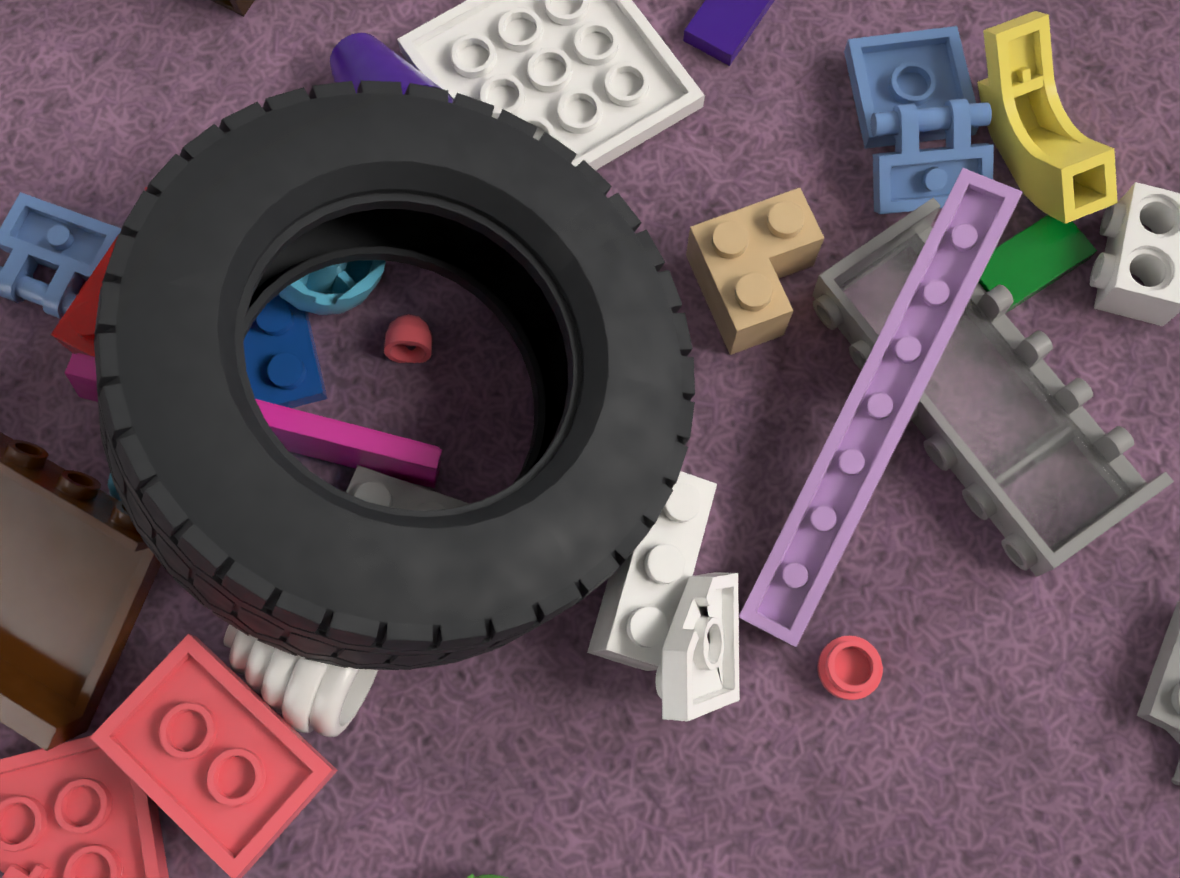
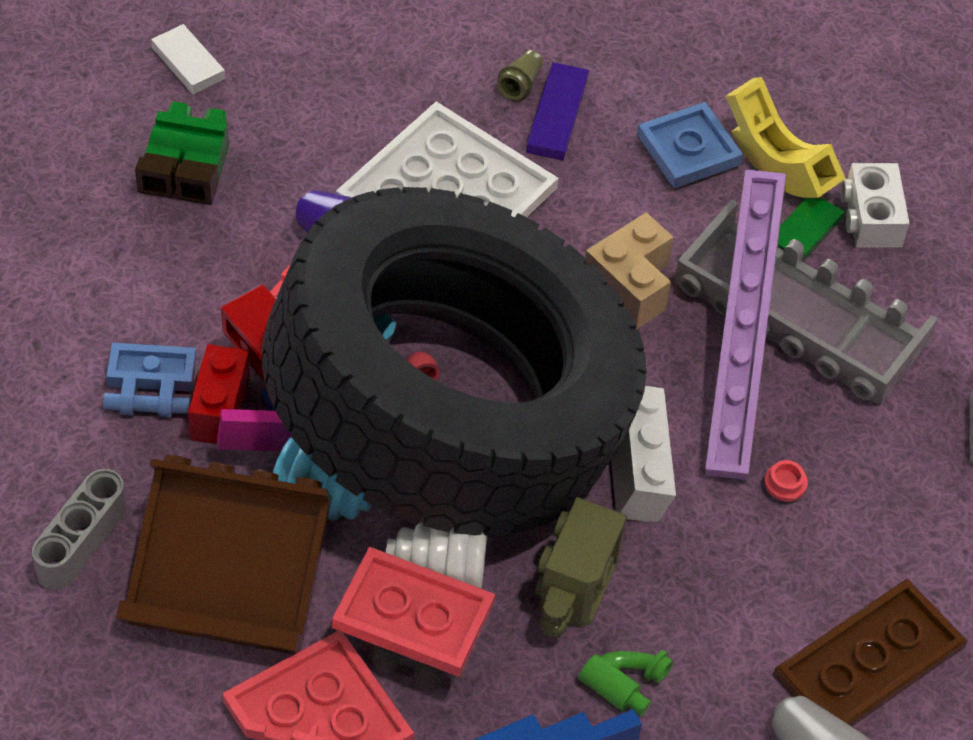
camera: 25 degrees left, 20 degrees down
white plate [656,572,740,721] -> none
medium blue plate [871,98,994,214] -> none
none -> olive hinge [535,497,627,639]

